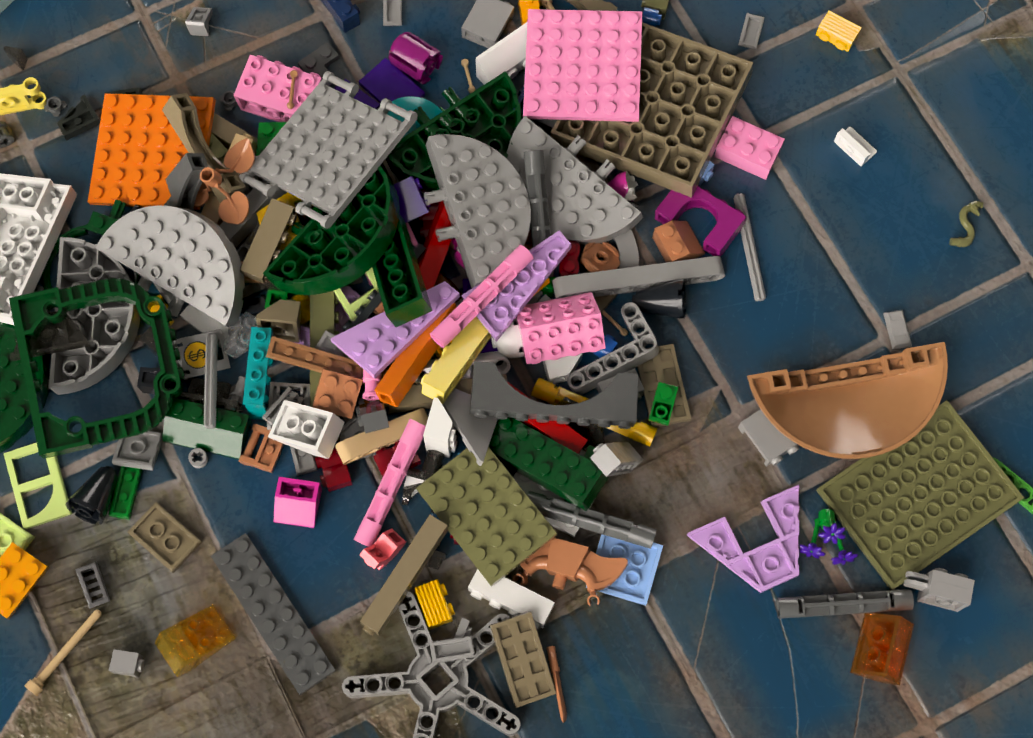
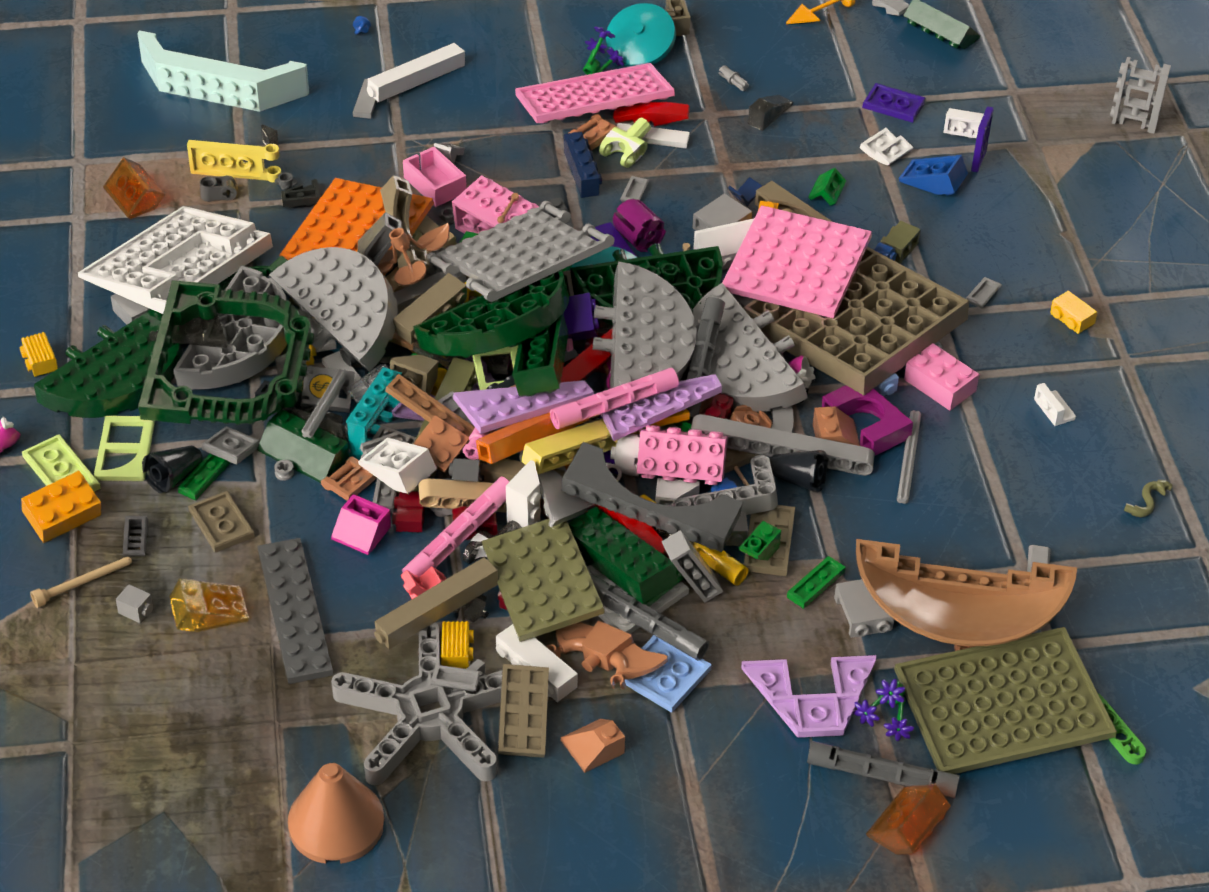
camera: 20 degrees right, 25 degrees down
nougat piece [547,646,567,723] -> none
light grey brick [904,568,975,612] -> none
none -> bright pink piece [403,147,466,207]
none -> nougat slope [561,719,625,773]
none -> green plate [787,556,846,609]

